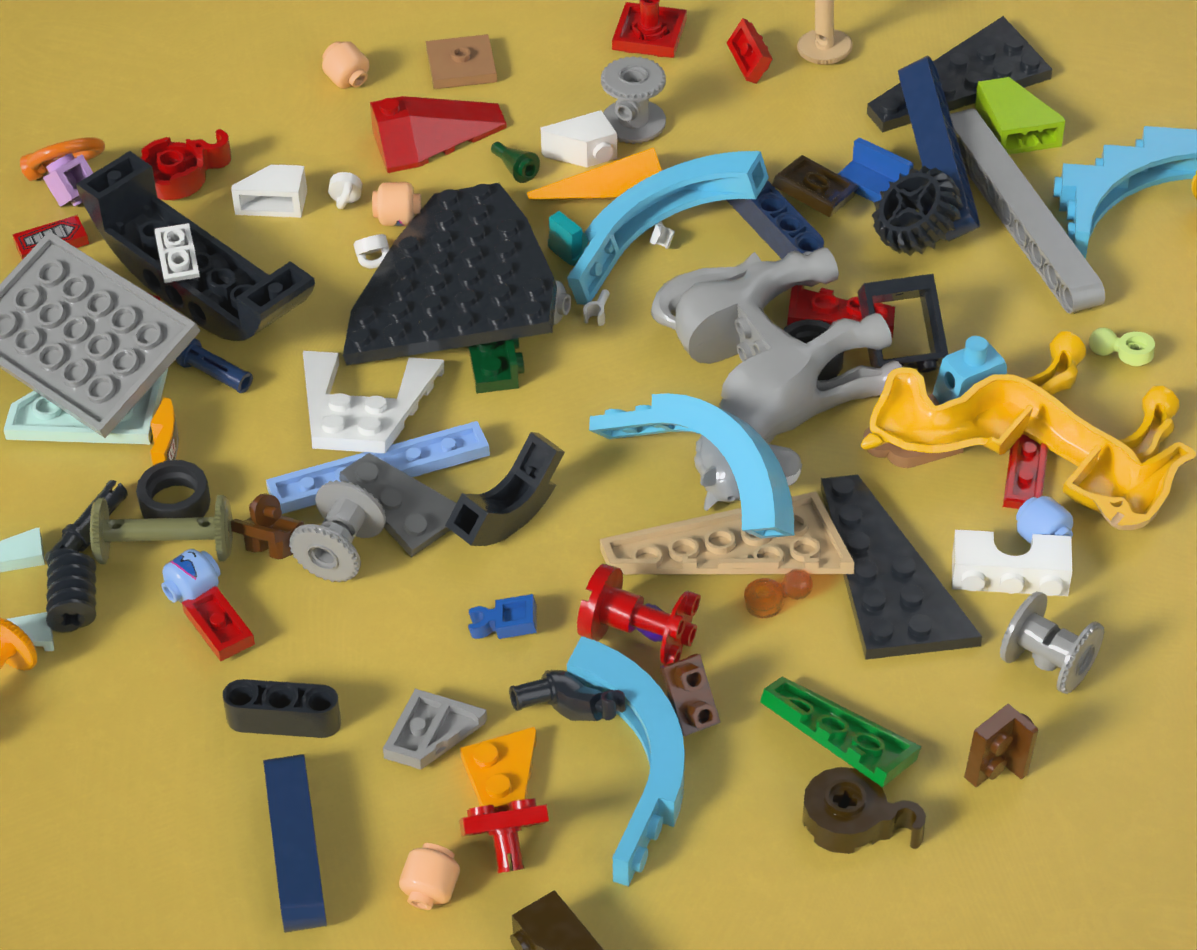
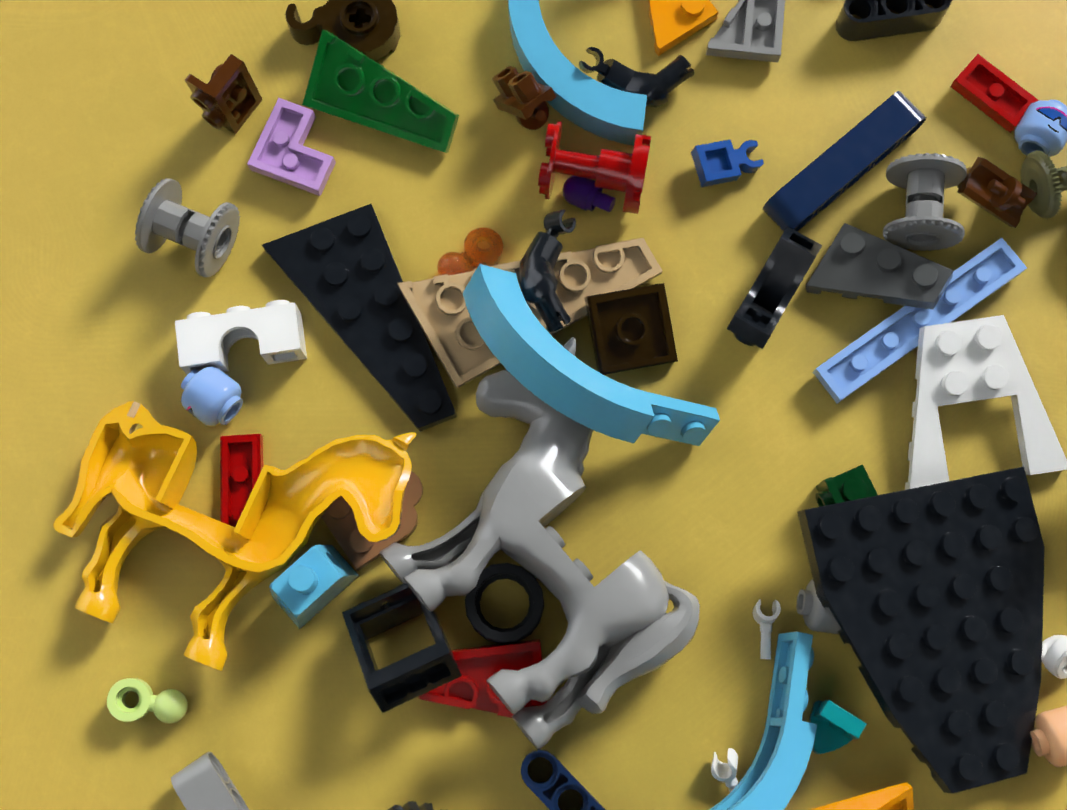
camera: 165 degrees right, 30 degrees up
none -> lavender plate [247,97,336,196]
none -> black arm [519,209,576,332]
none -> dark brown tile [584,283,678,375]
none -> dark blue beam [762,91,927,232]

